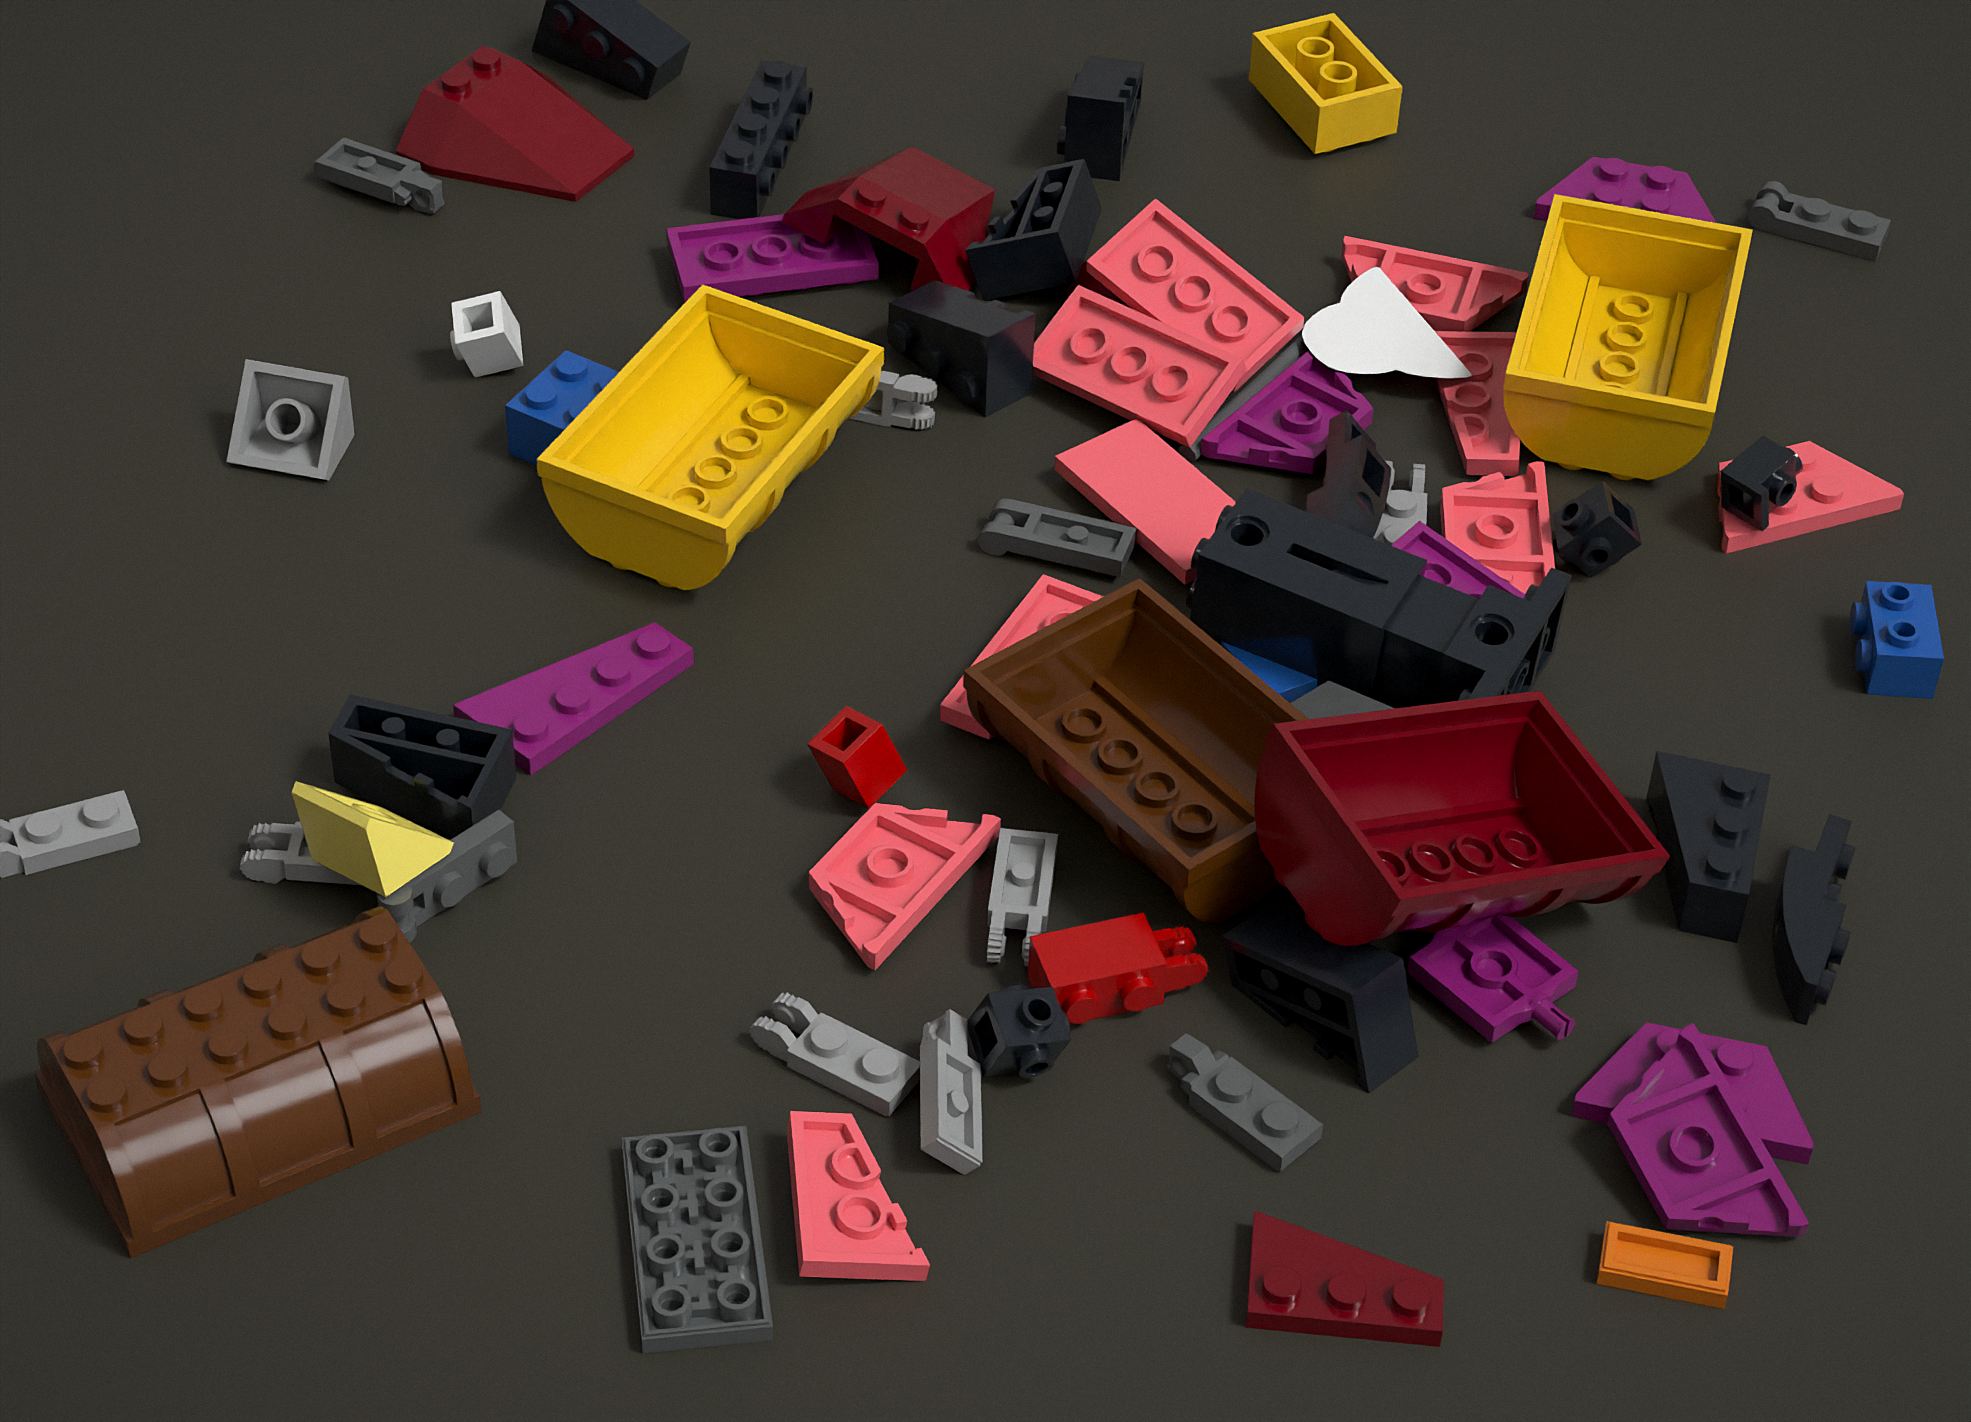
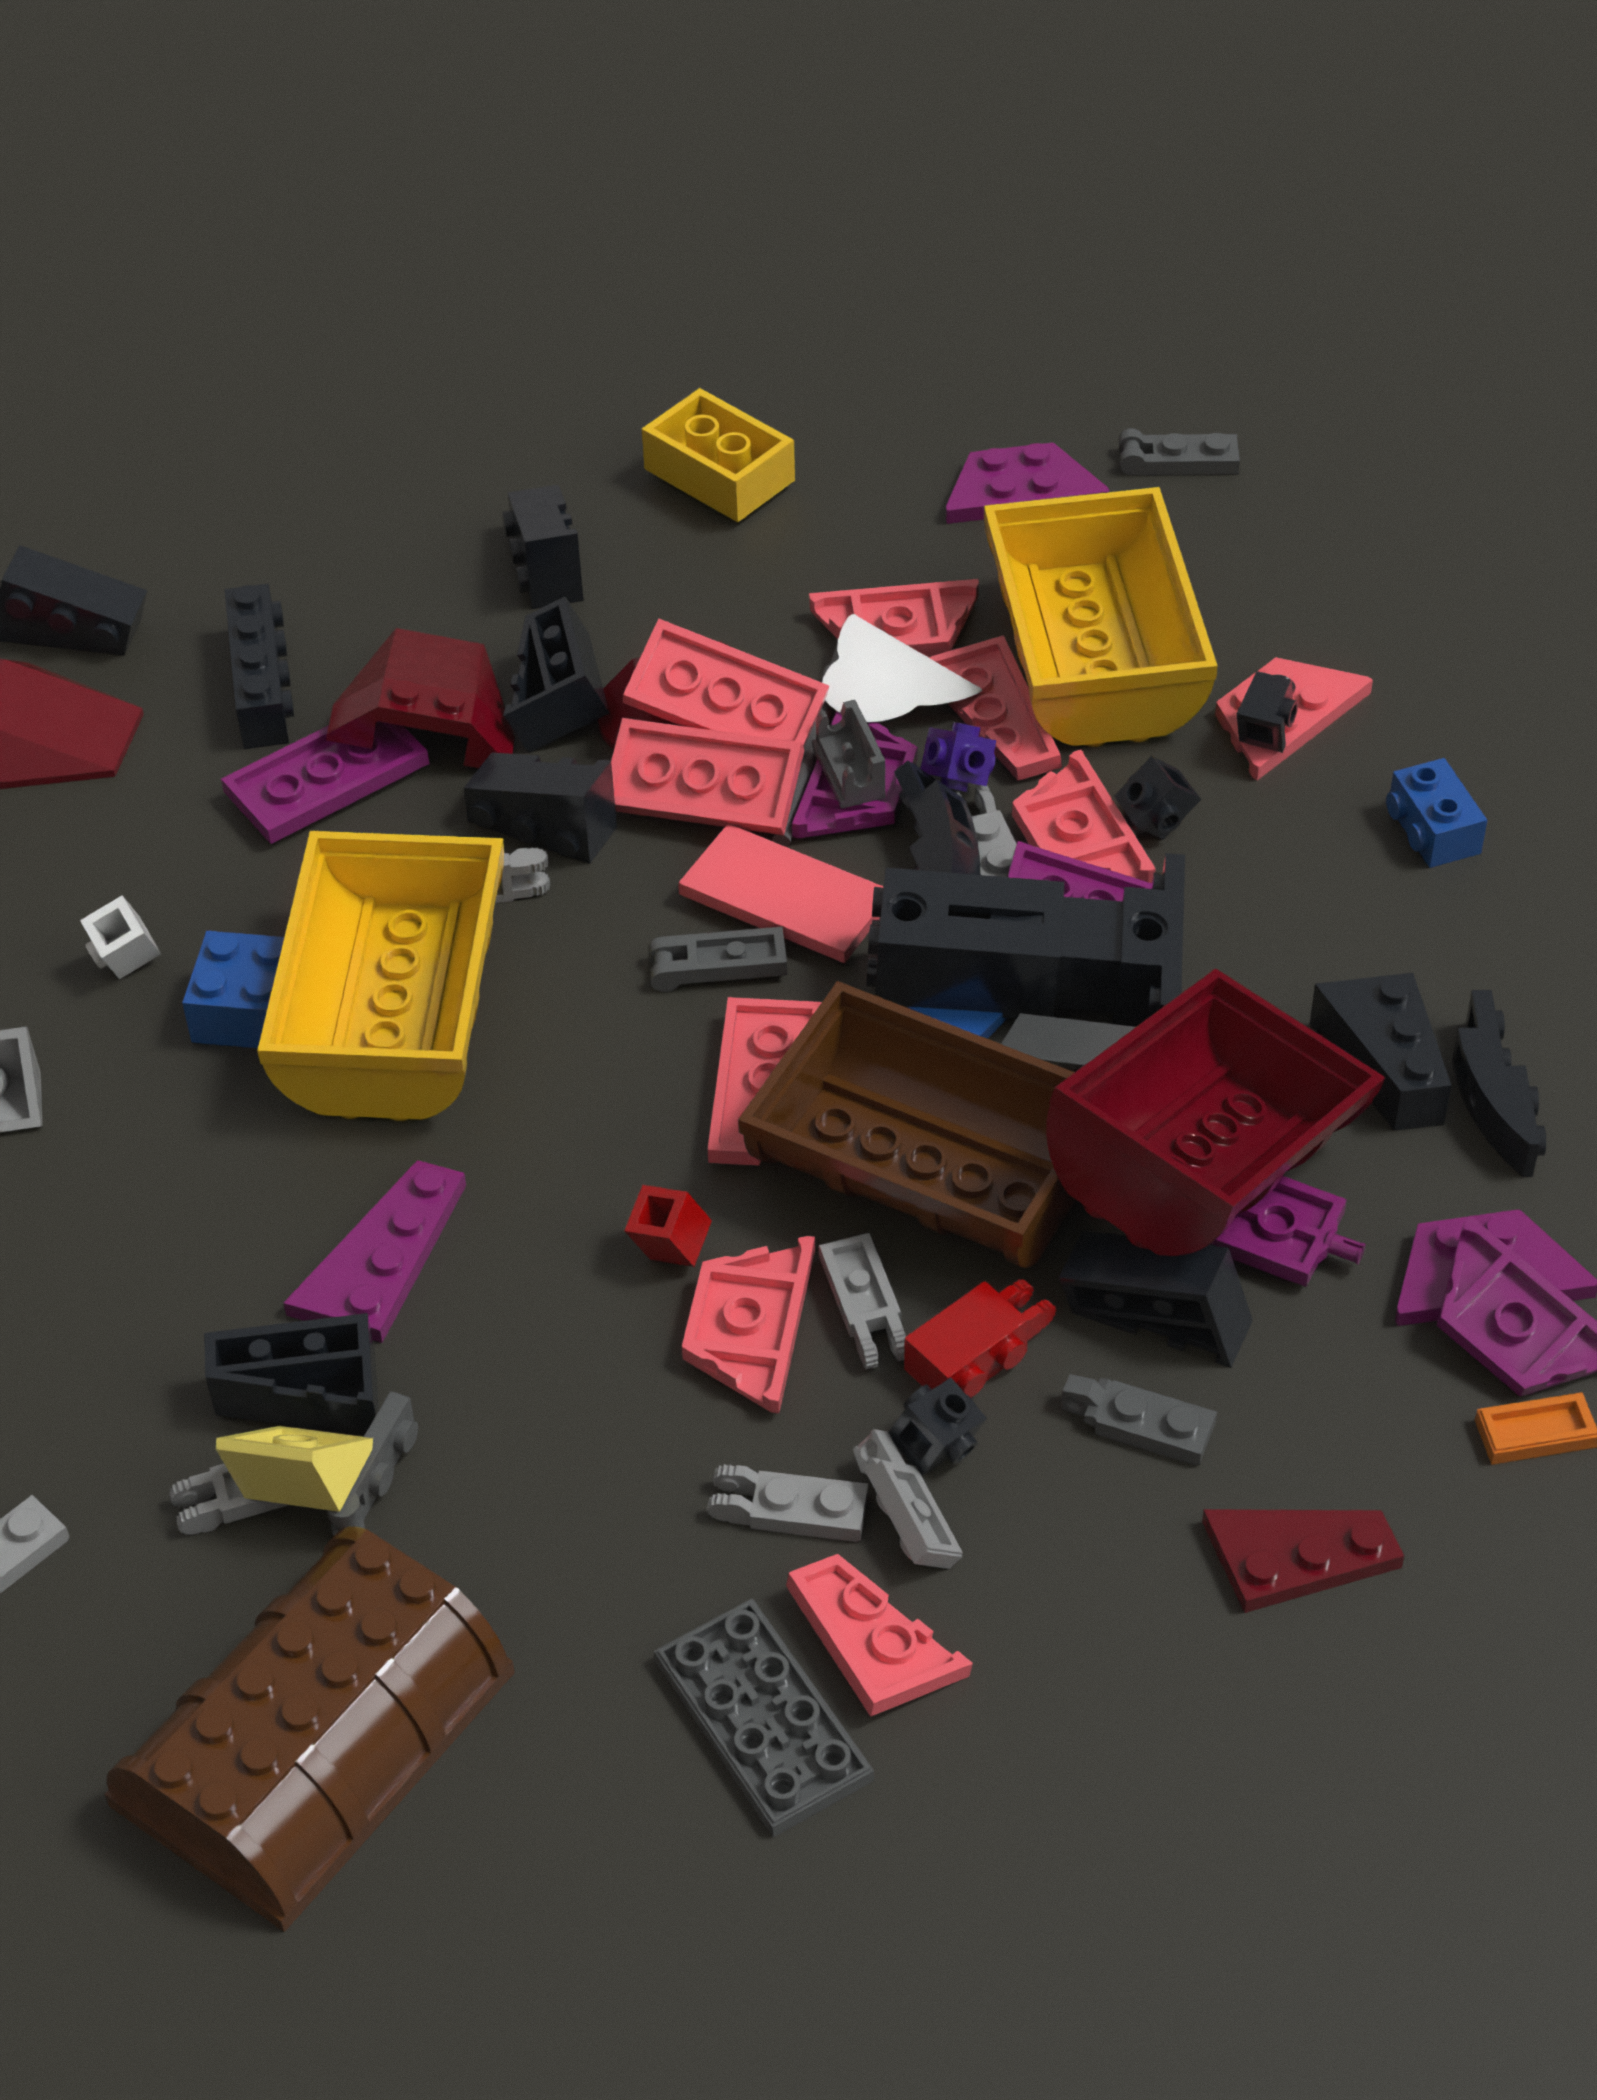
camera: 20 degrees left, 5 degrees up
none -> dark grey hinge [812,699,885,809]
none -> dark purple brick [920,722,996,792]

